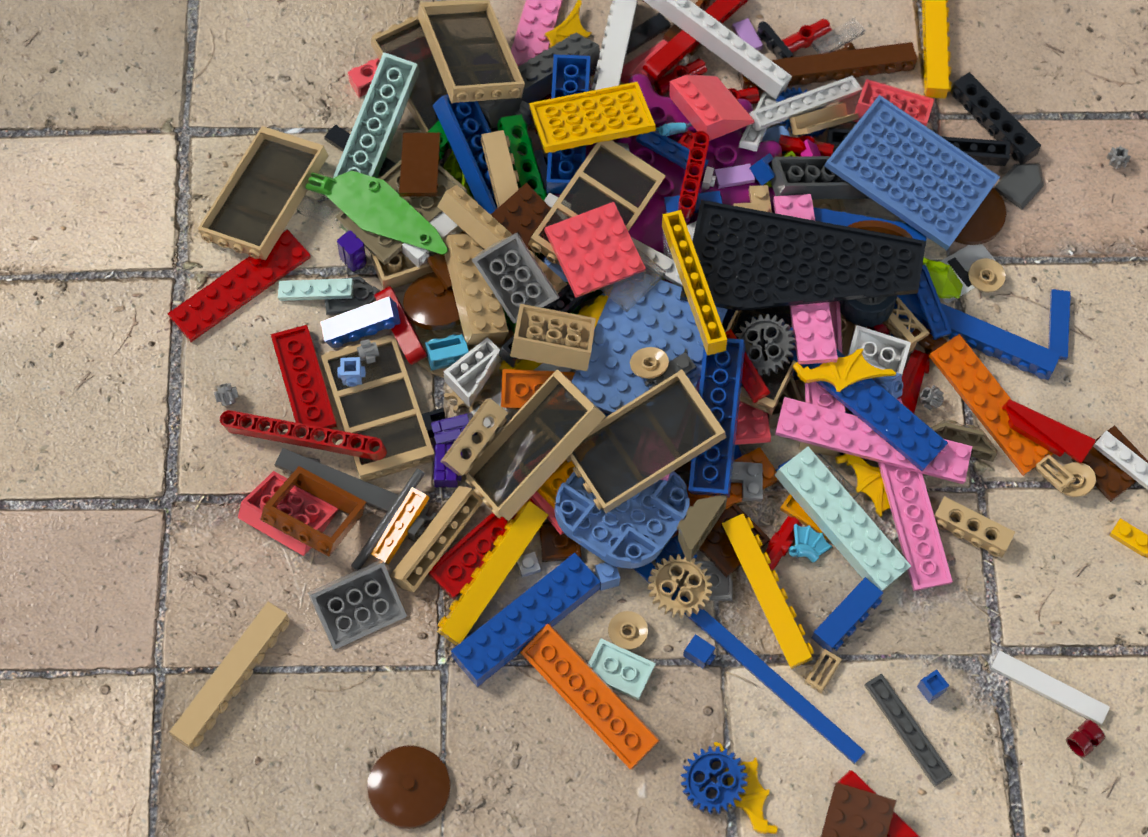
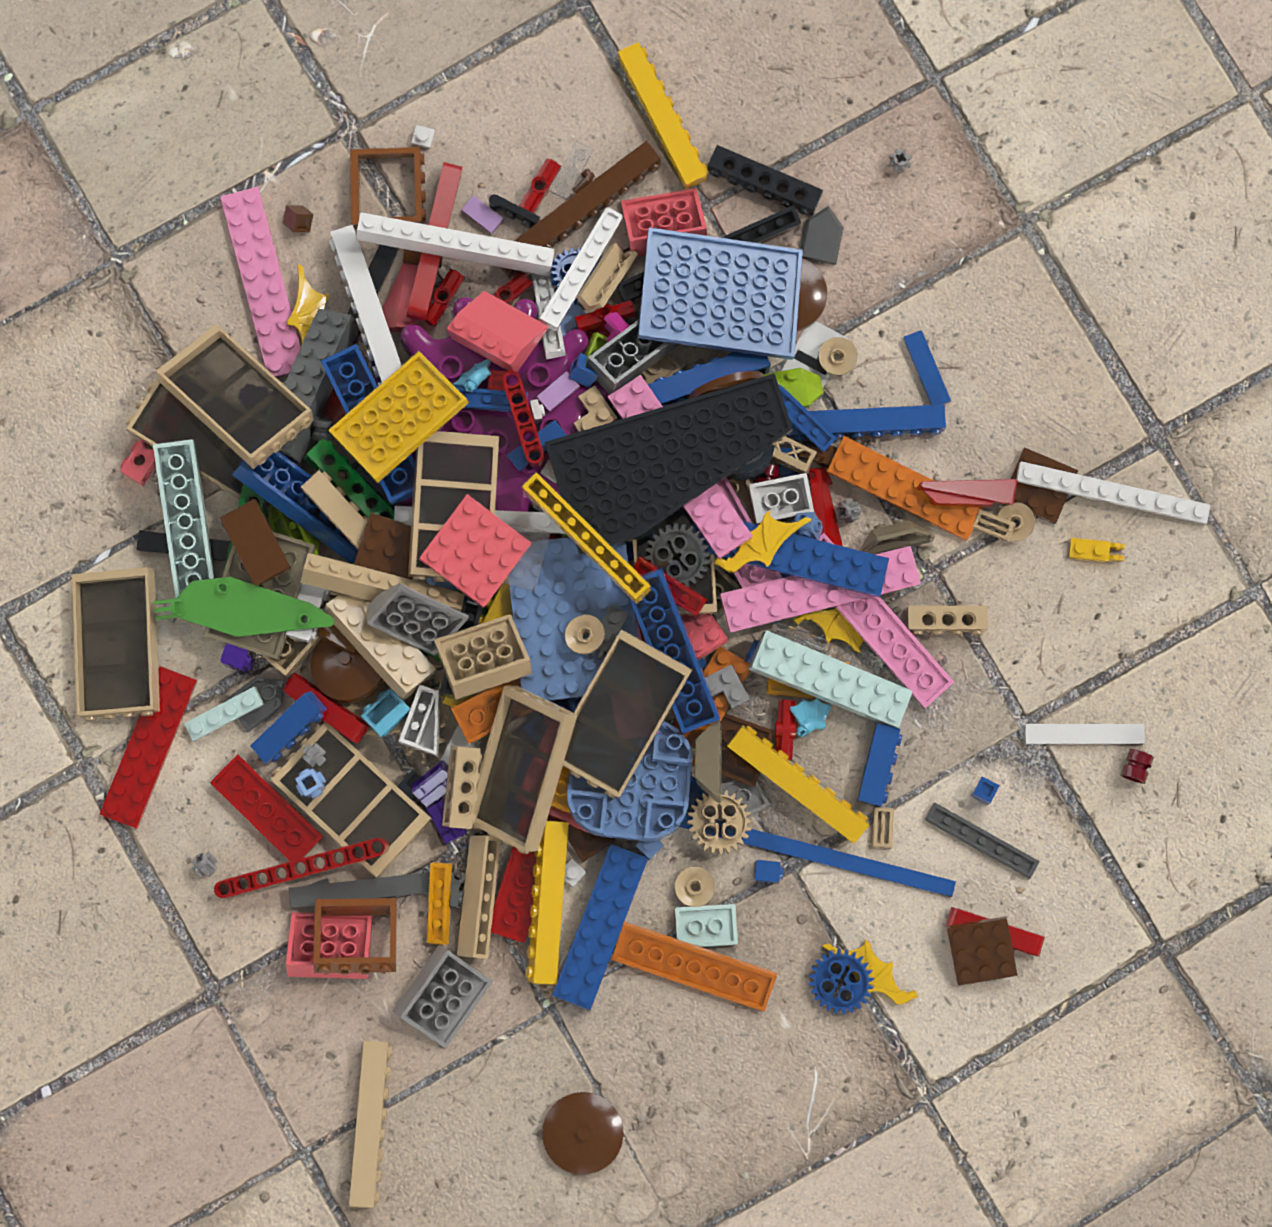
camera: 30 degrees left, 15 degrees up
dark grey piece [351,469,425,570] -> none

